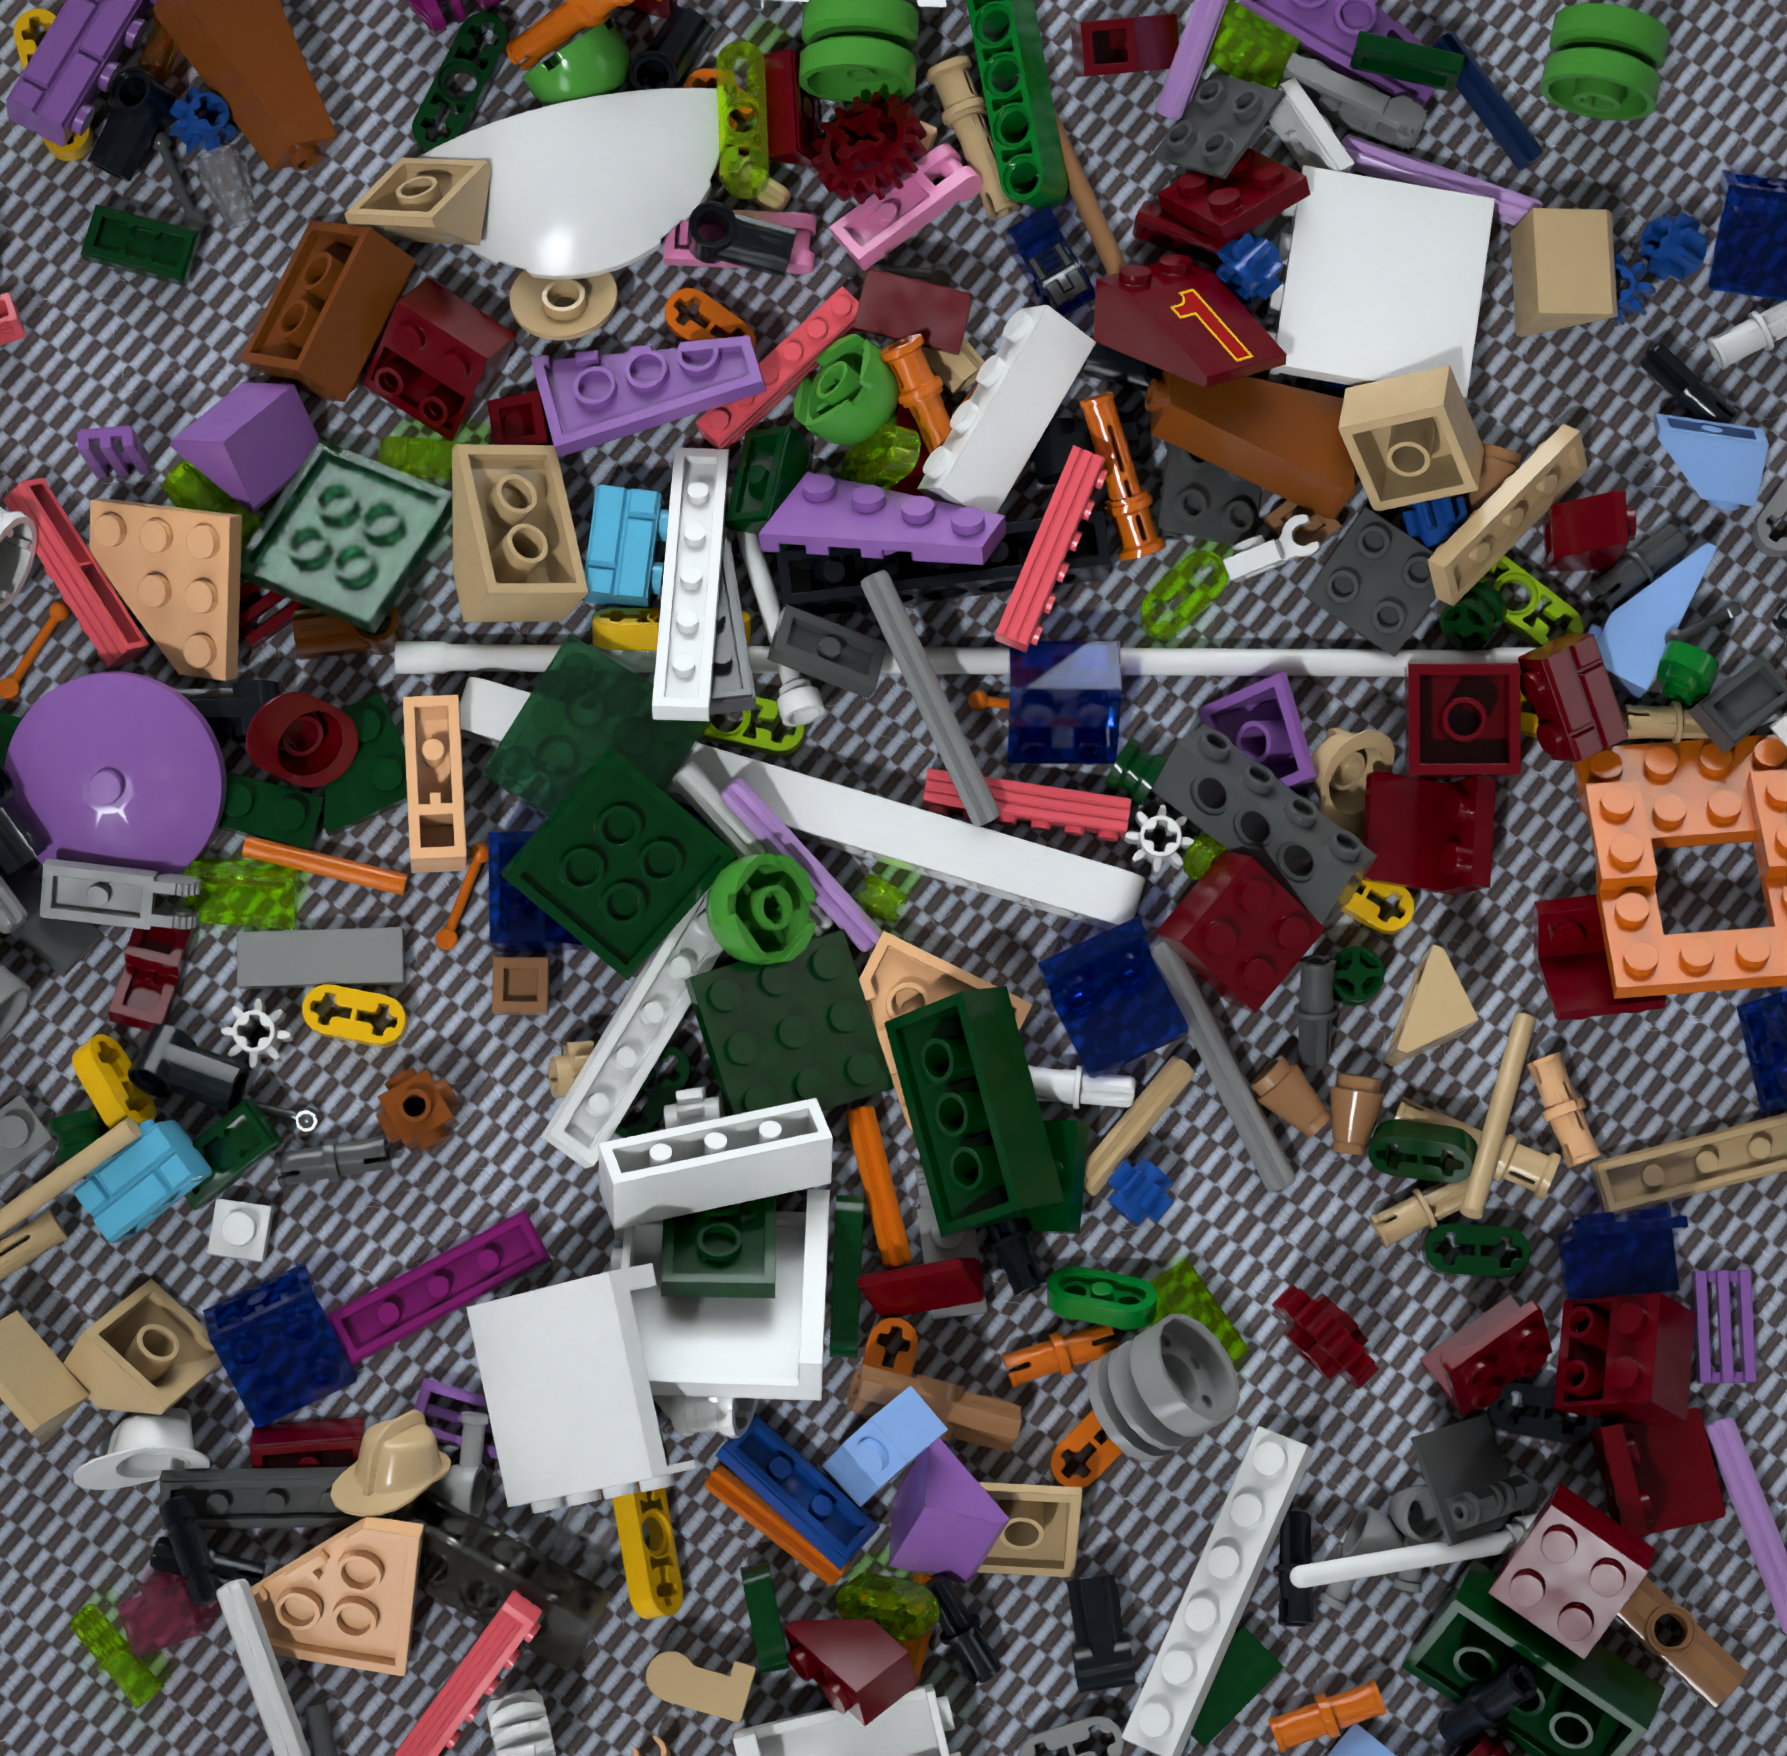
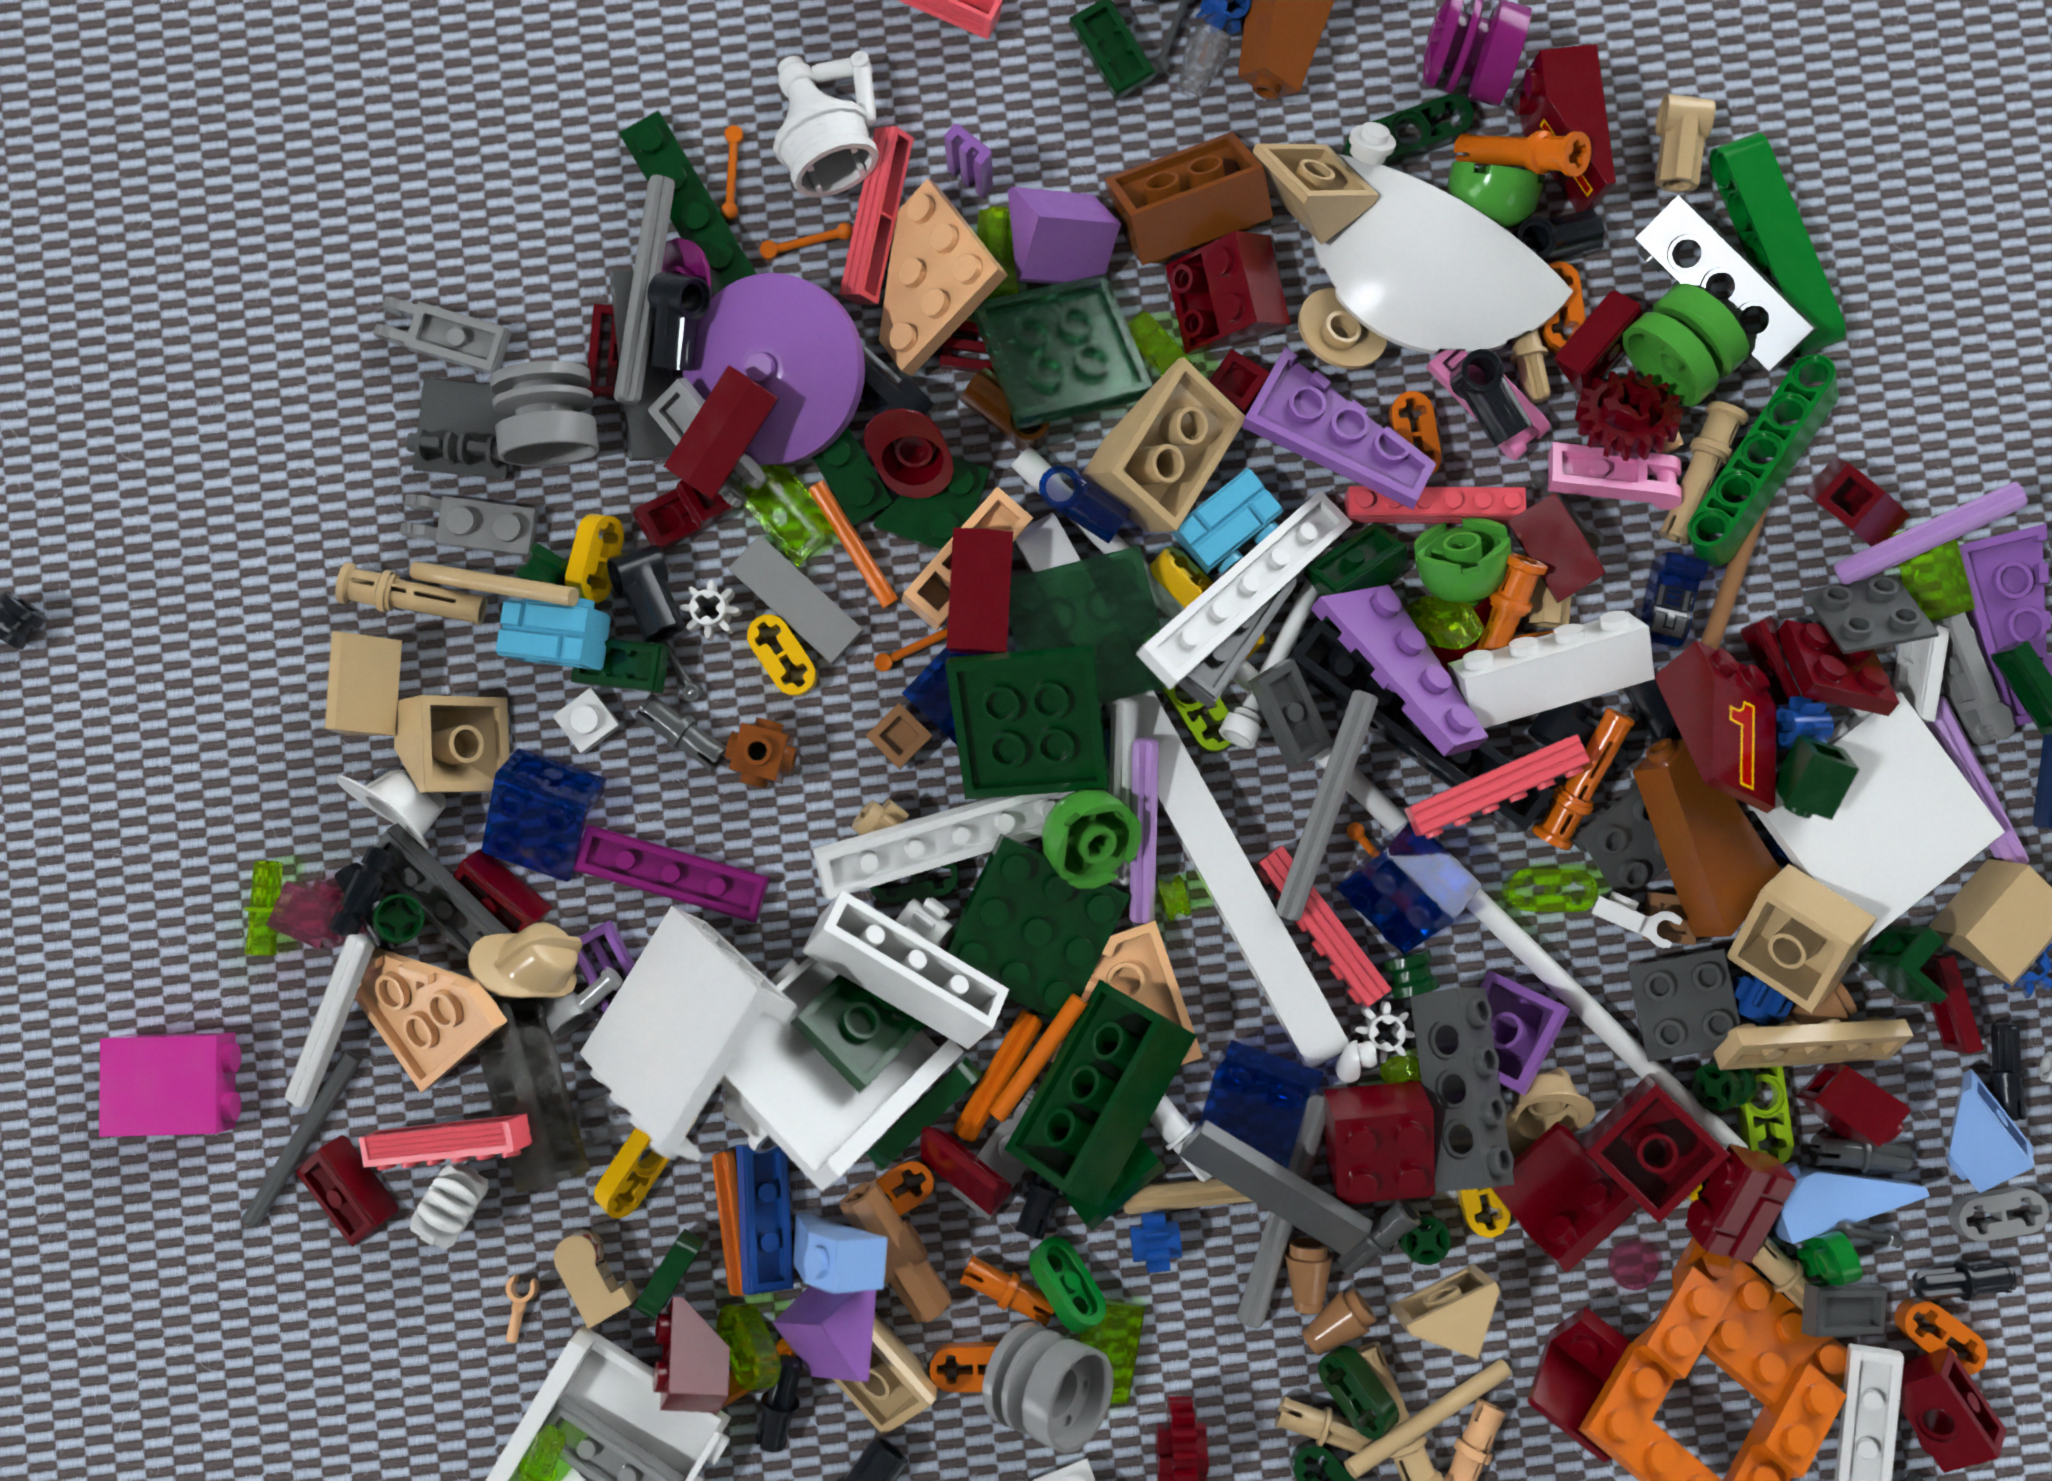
camera: 45 degrees right, 5 degrees up
clear neon green beam [716,41,770,199] -> none
none -> dark green wheel [372,894,425,945]
none -> dark red piece [663,365,780,500]
none -> dark red piece [946,528,1013,654]
none -> orange bar [989,993,1088,1122]
none -> clear blue piece [1038,466,1131,544]
none -> dark grey tile [1179,1120,1373,1256]
none -> white arm [1335,1040,1377,1083]
none -> white plate [1349,122,1396,165]
none -> clear pink piece [1608,1240,1658,1290]
none -> dark green brick [1775,734,1859,820]
none -> dark green panel [1856,925,1947,1004]
none -> dark red tile [1919,954,1984,1054]

